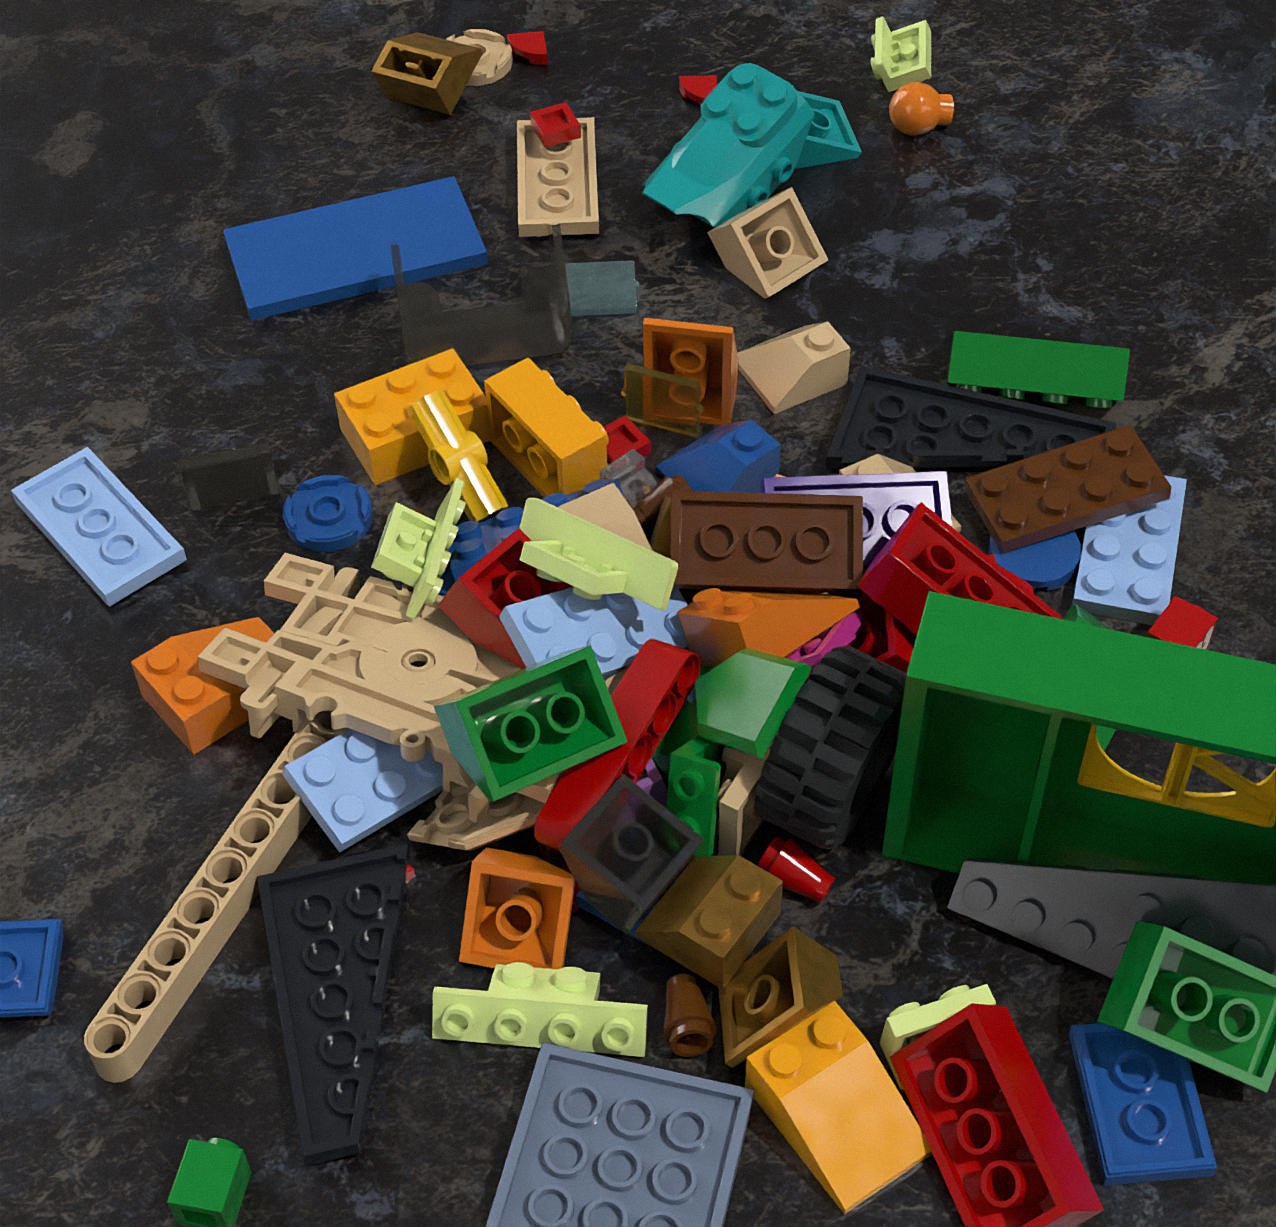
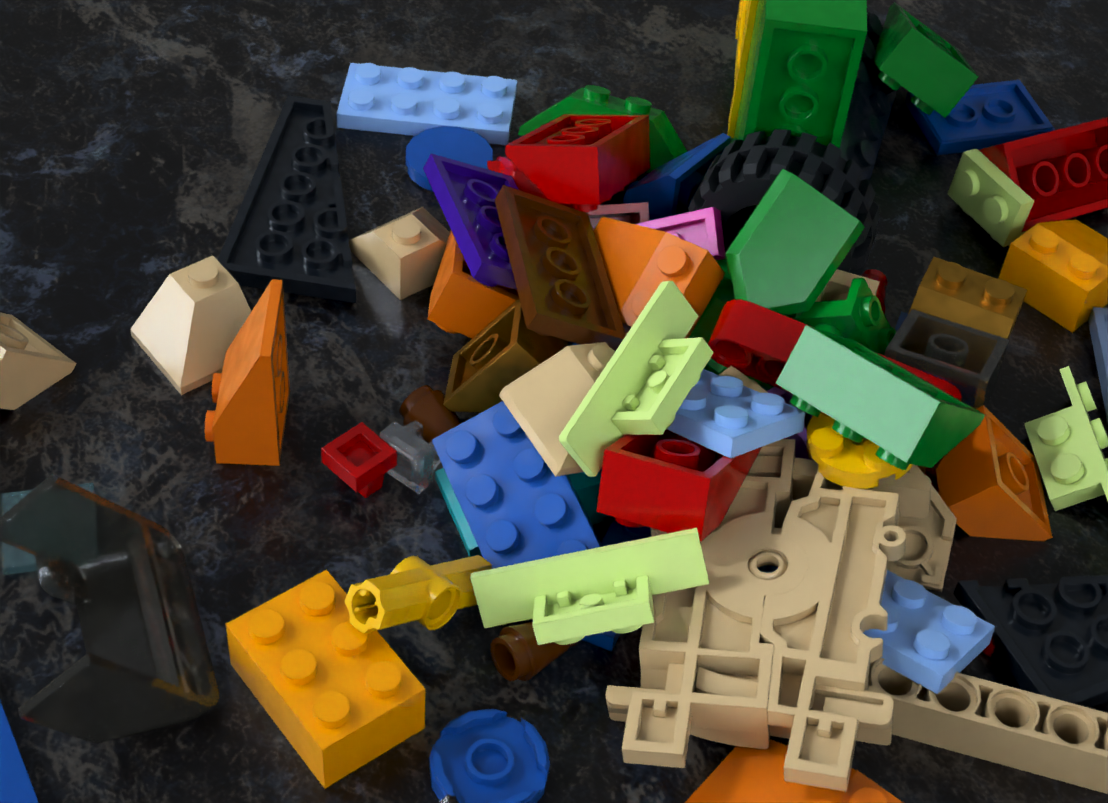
camera: 105 degrees left, 5 degrees down
light orange brick [484,358,610,498] -> none
clear yellow piece [621,363,704,438] -> none
blue slope [655,419,781,493] -> none
reddish brown cone [663,974,717,1057] -> none
pearl gold slope [718,927,843,1068] -> none
green slope [948,331,1130,409] -> none
reddish brown plate [965,425,1171,554] -> none
red brick [1146,596,1218,650] -> none

